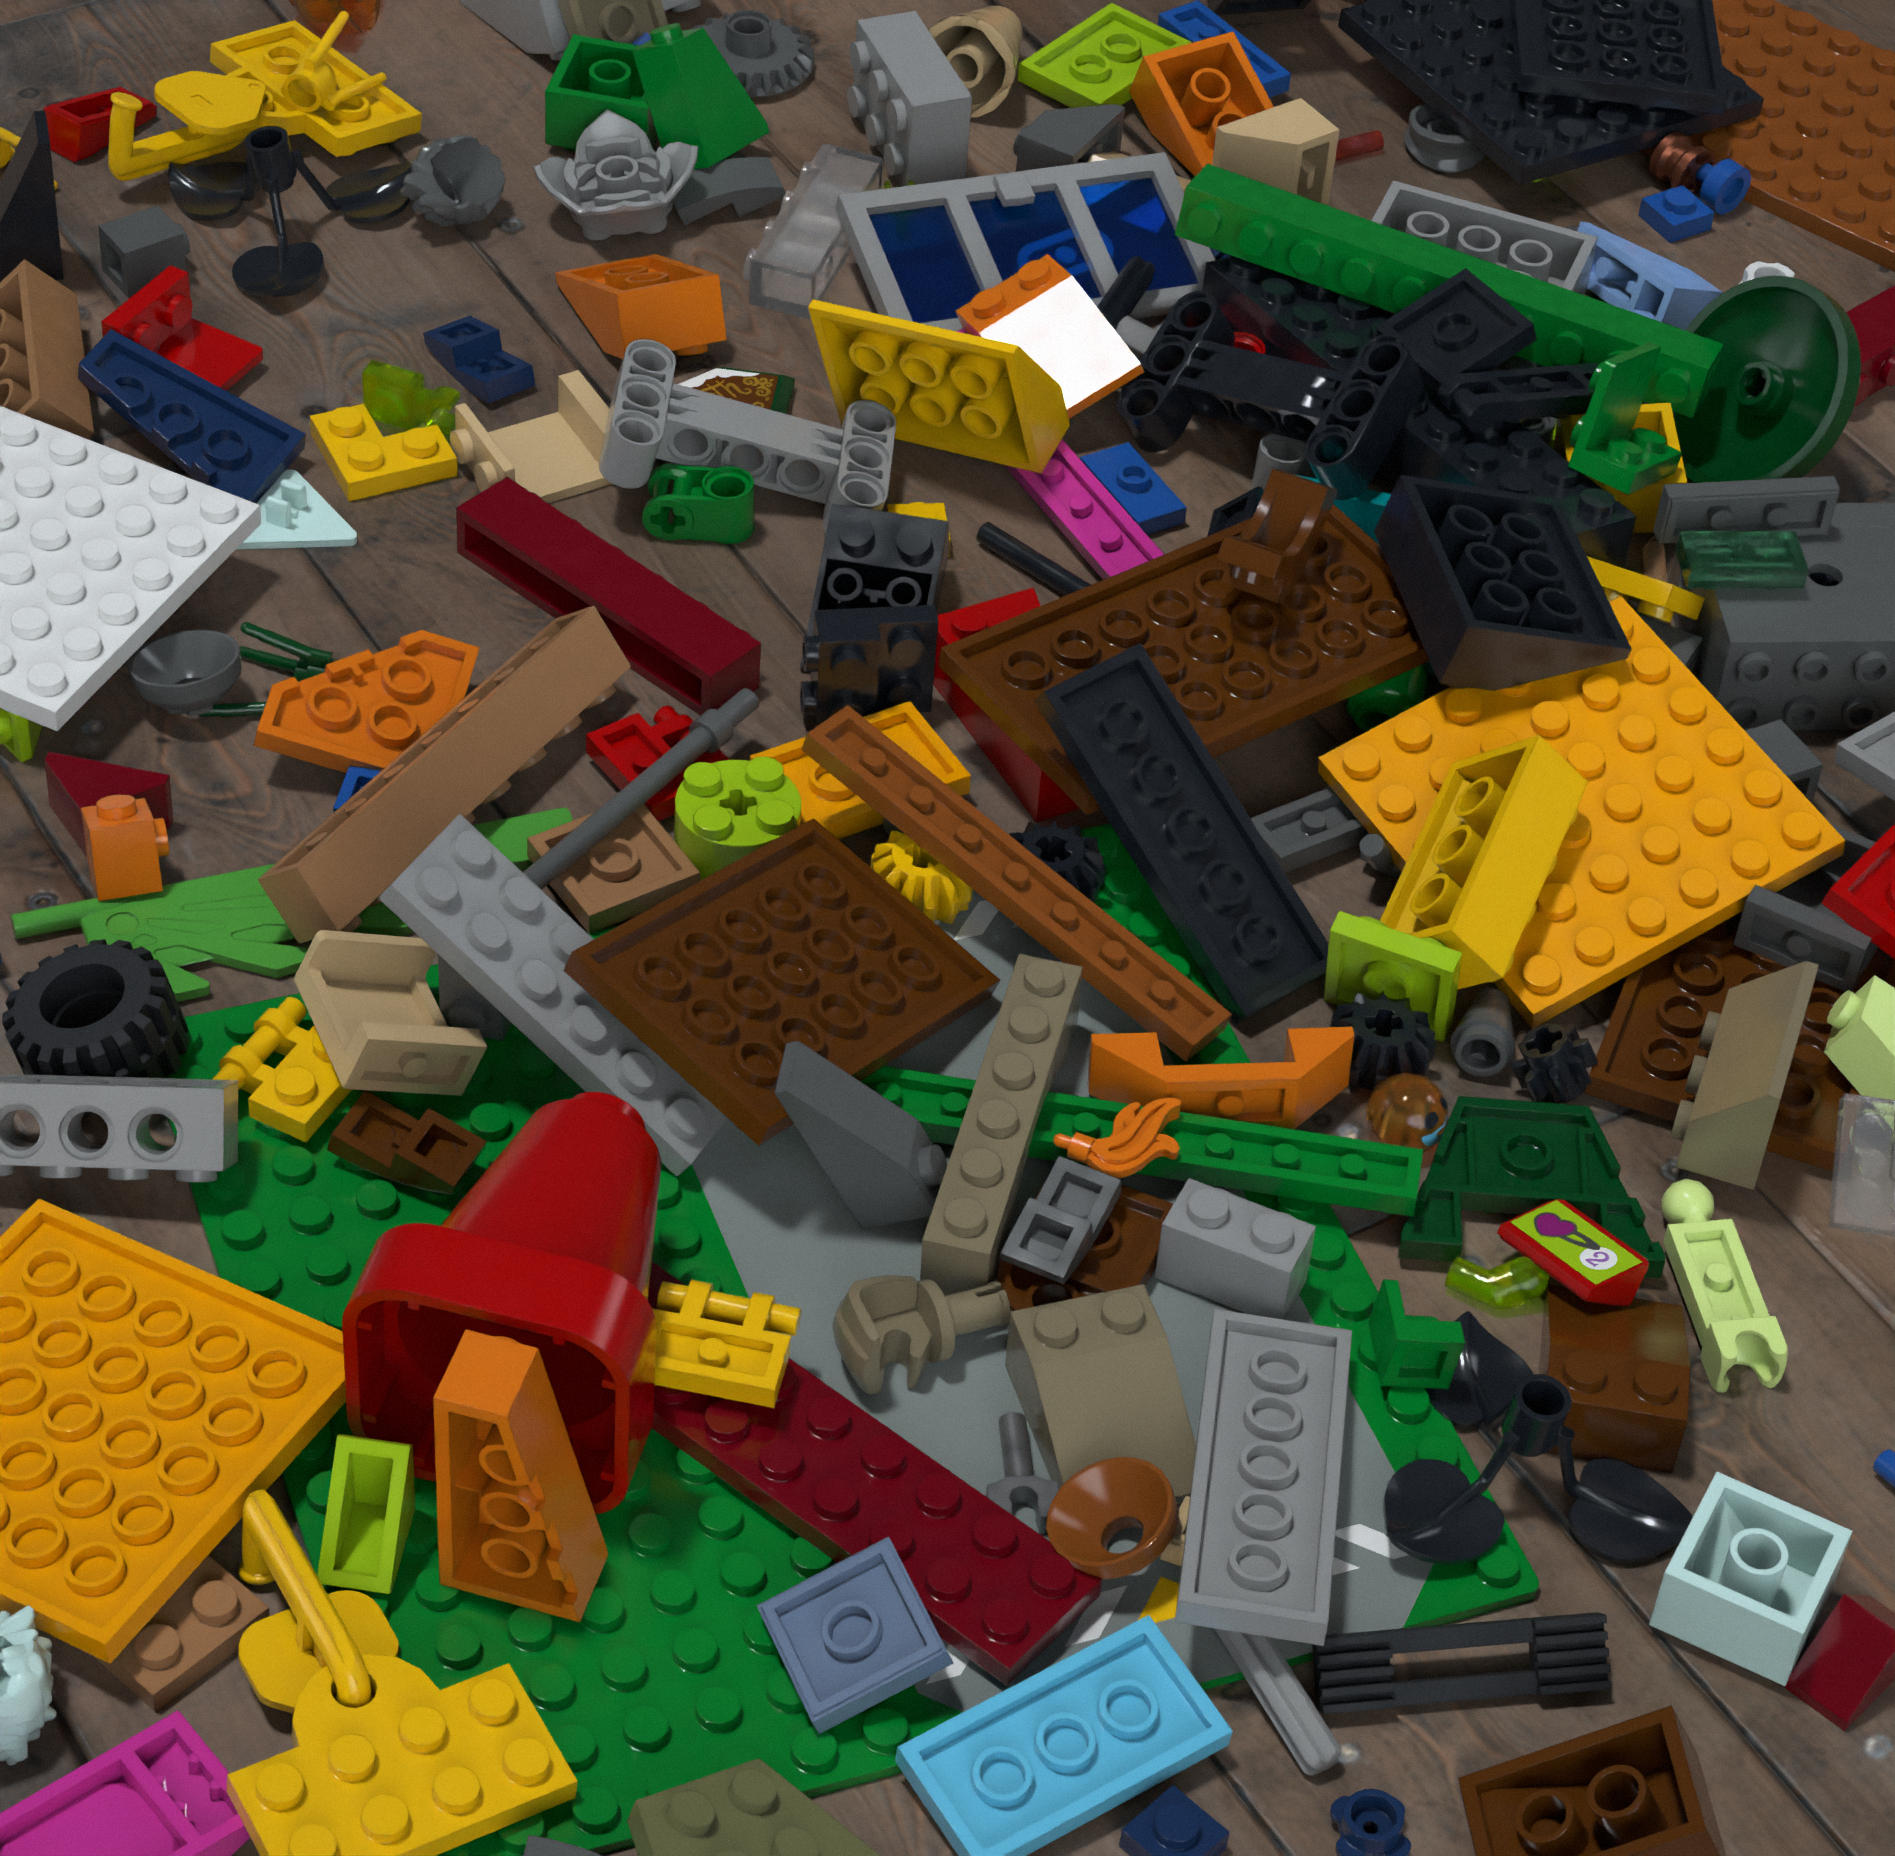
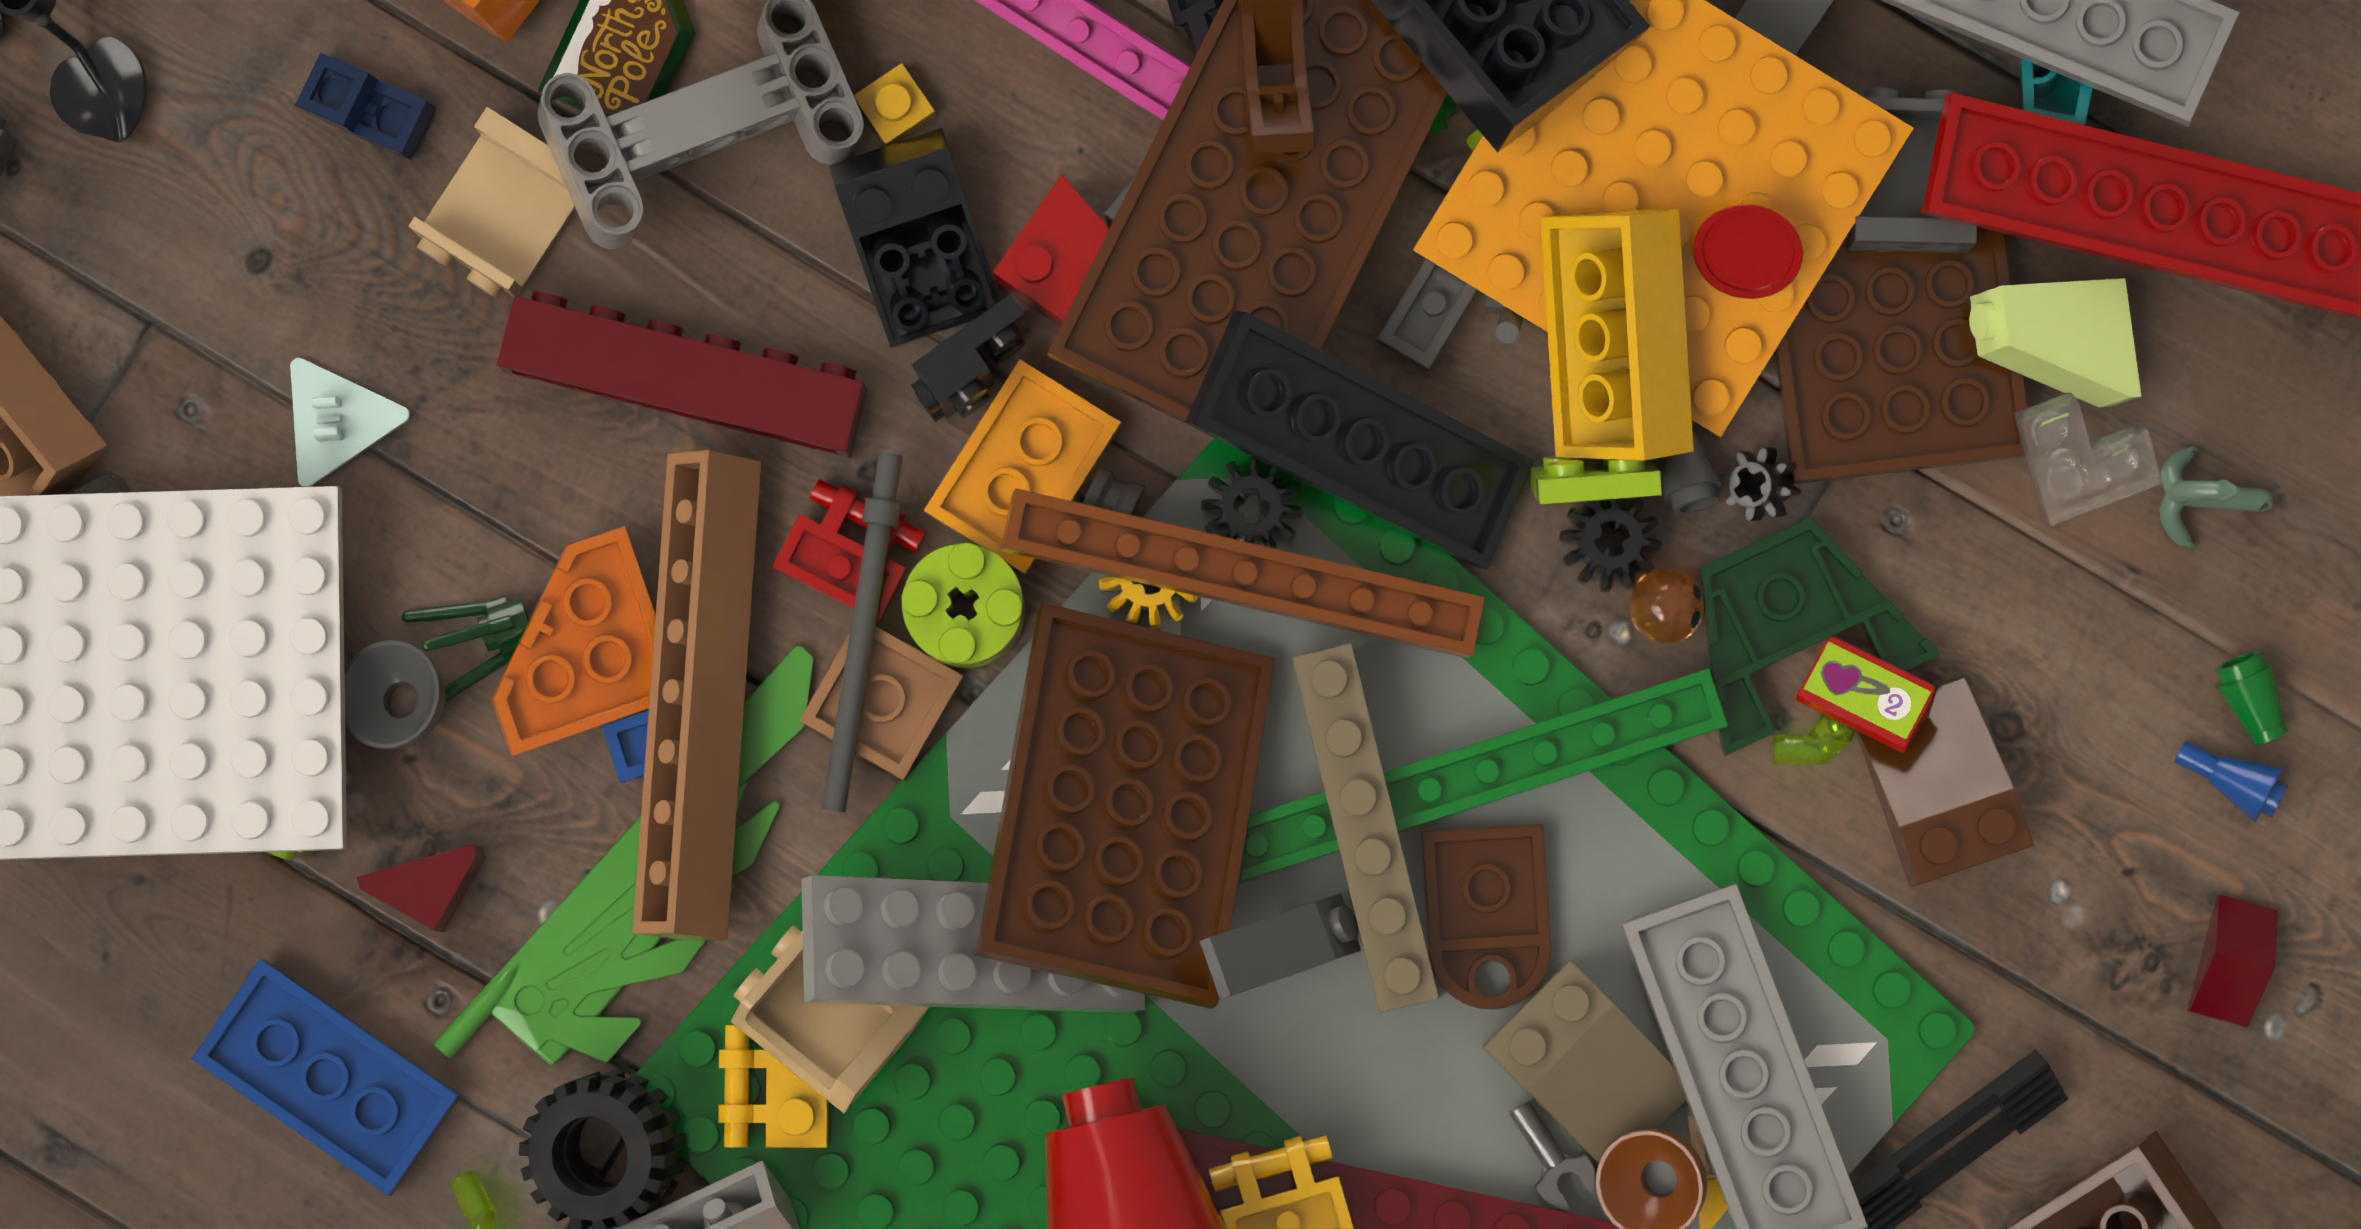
camera: 15 degrees left, 40 degrees up
dark blue wing [78,329,306,503] -> none
orange brick [81,795,169,901] -> none
red bracket [101,265,263,391] -> none
yellow plate [310,404,457,501] -> none
reddish brown slope [327,1090,487,1194] -> none
clear neon green plate [362,360,460,435] -> none
green piece [642,463,755,544] -> none
dark tan piece [832,1275,1011,1394] -> none
black bar [976,522,1091,596] -> none
dark grey slope [1000,1156,1121,1284] -> none
orange piece [1053,1097,1181,1179] -> none
orange slope [1087,1027,1354,1129] -> none
light grey brick [1155,1178,1316,1320] -> none
green panel [1368,1279,1465,1389] -> none
black plant [1383,1311,1693,1565] -> none
light aqua slope [1649,1472,1853,1686] -> none
yellowish green plate [1661,1179,1788,1393] -> none
dark tan slope [1670,961,1819,1190] -> none
none -> red piece [1693,205,1803,299]

